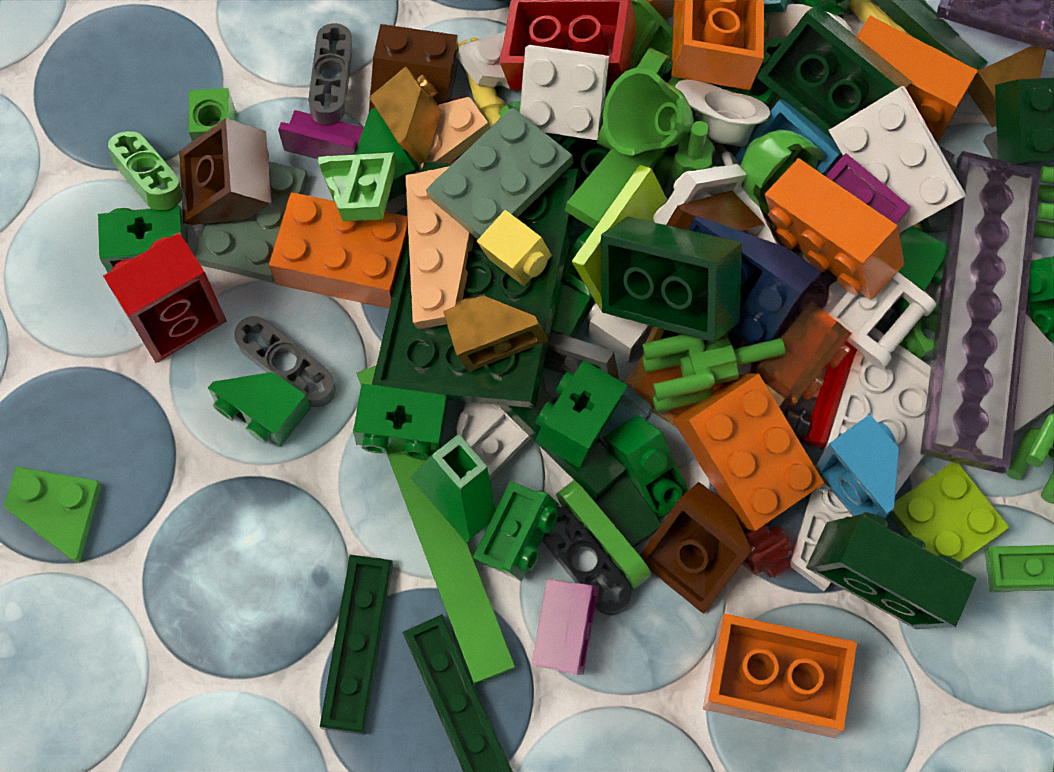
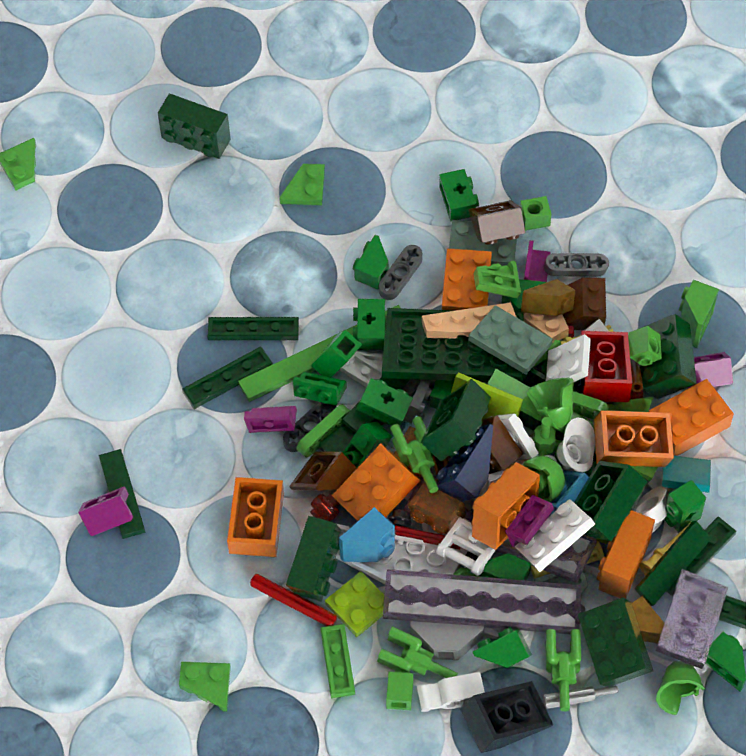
camera: 85 degrees right, 10 degrees down
red brick [103,232,227,363] -> none
bright green beam [108,131,183,210] -> none
pearl gold slope [443,295,548,371] -> none
light yellow brick [477,210,552,286] -> none
none -> red axle [250,574,337,626]

